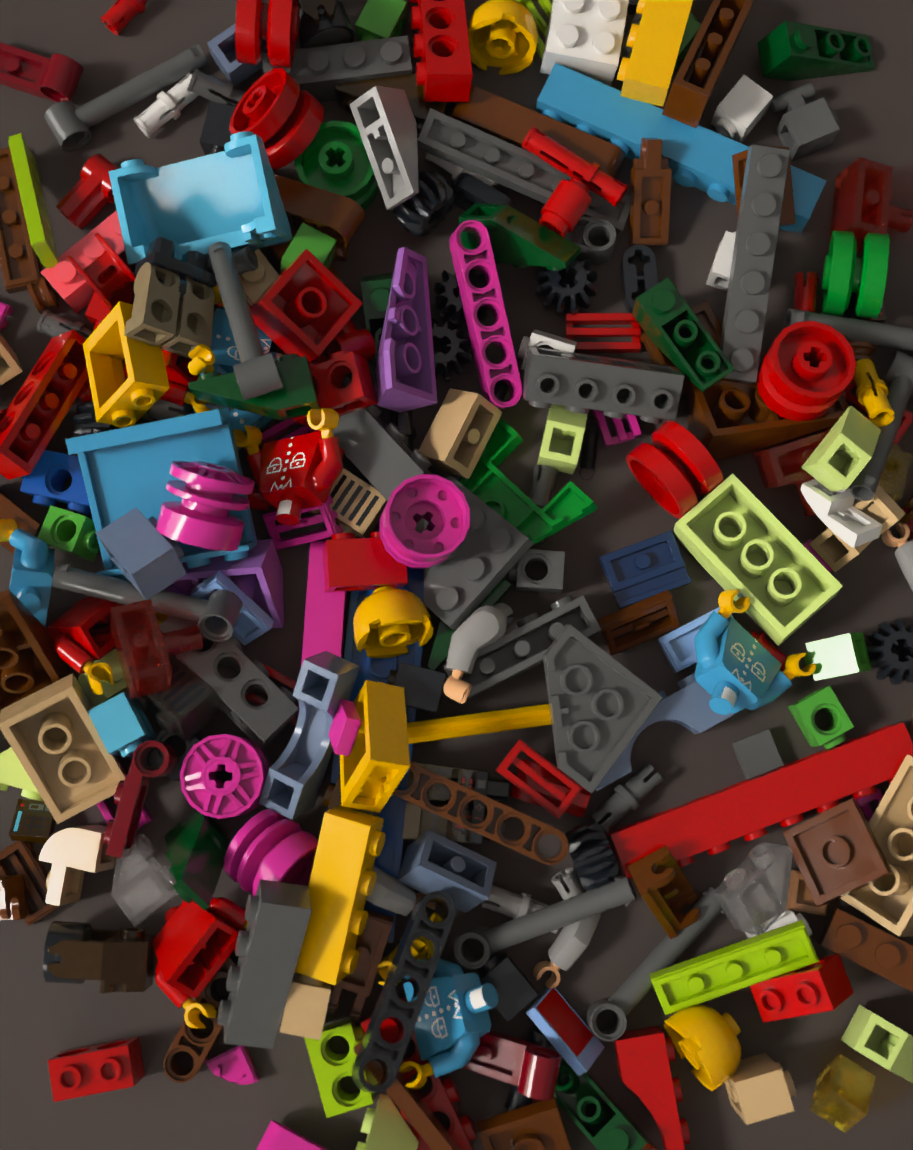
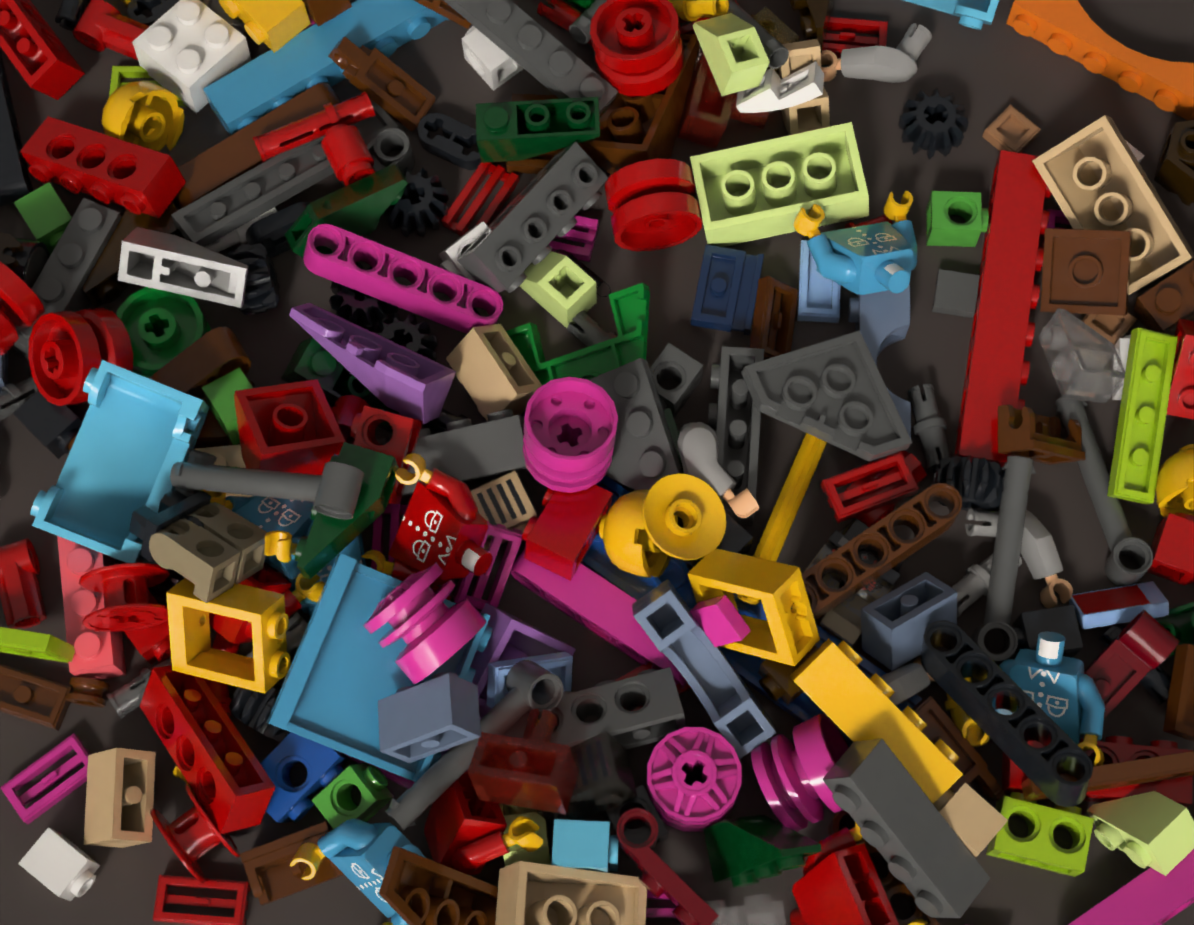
camera: 60 degrees left, 10 degrees down
brick [805,632,872,681] -> none
none -> yellow dish [642,473,726,560]

